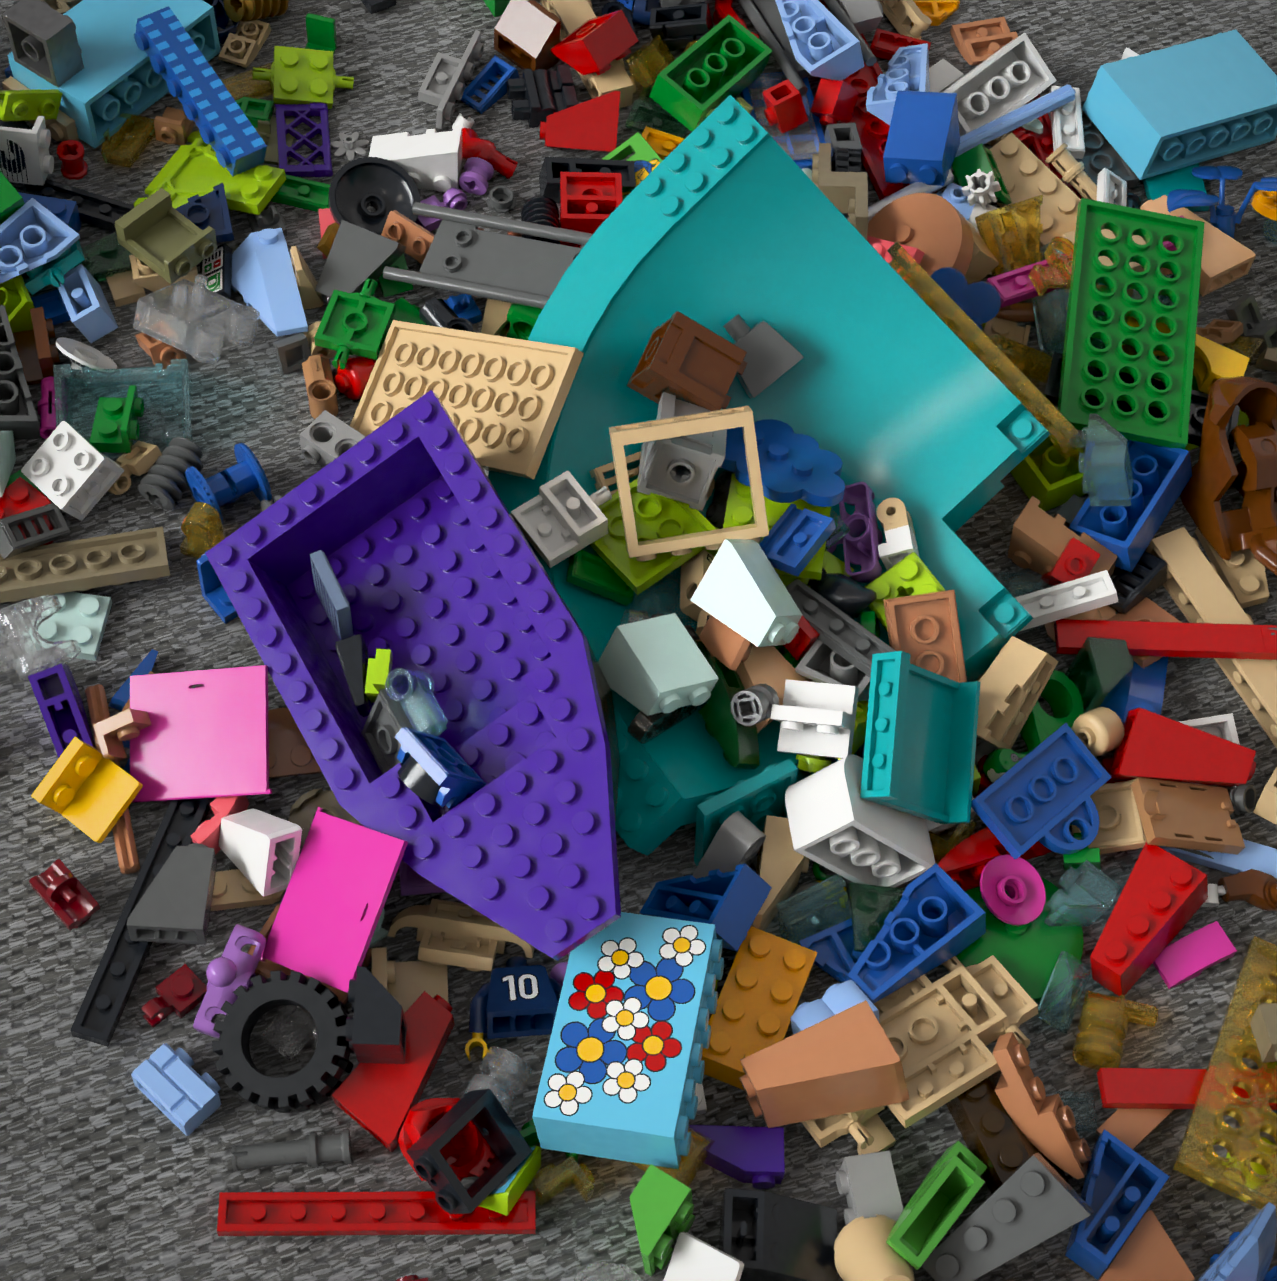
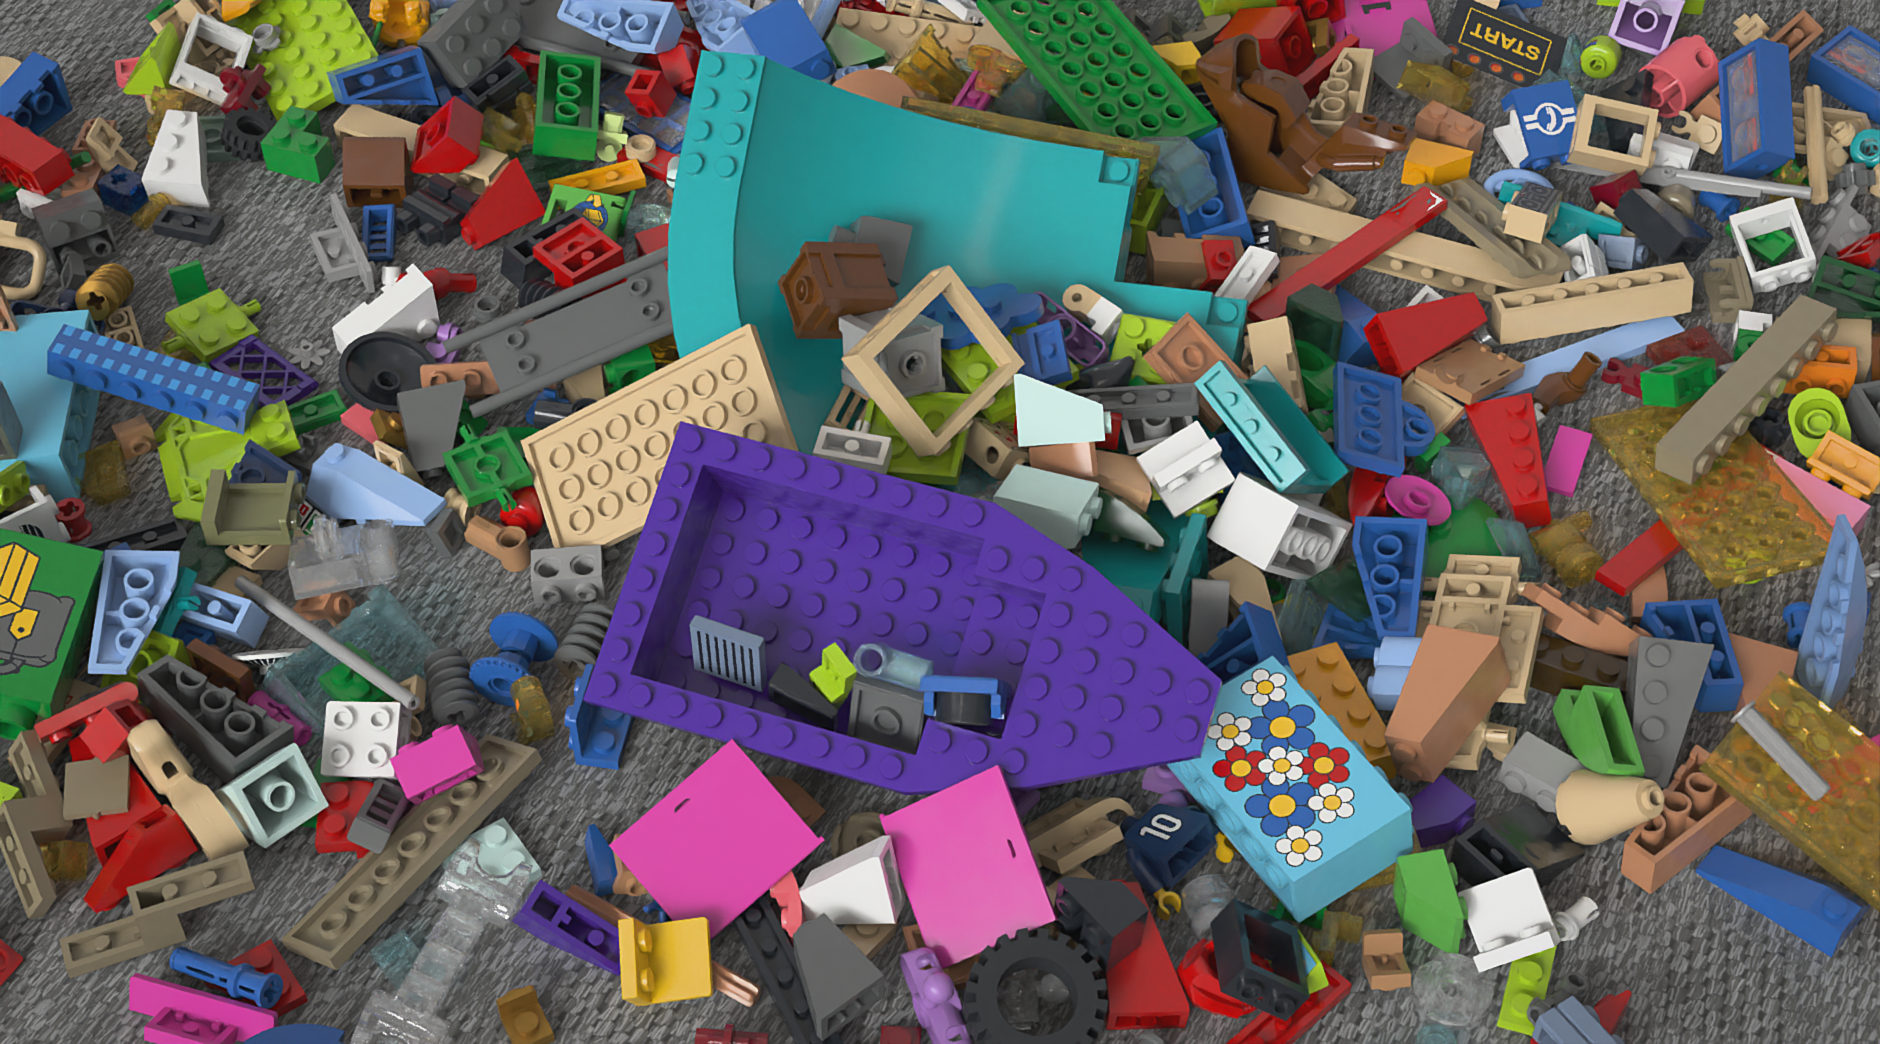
camera: 35 degrees left, 10 degrees down
medium nougat bracket [93,708,151,761] -> none
medium lavender wheel [458,157,494,195] -> none
flat silver wheel [730,684,779,726] -> none
white gear [961,169,1001,209] -> none
tan head [1072,707,1124,757] -> none
none -> light grey piece [235,575,420,710]
none -> dark pink slope [390,724,485,805]
none -> medium nougat bracket [1362,928,1411,991]

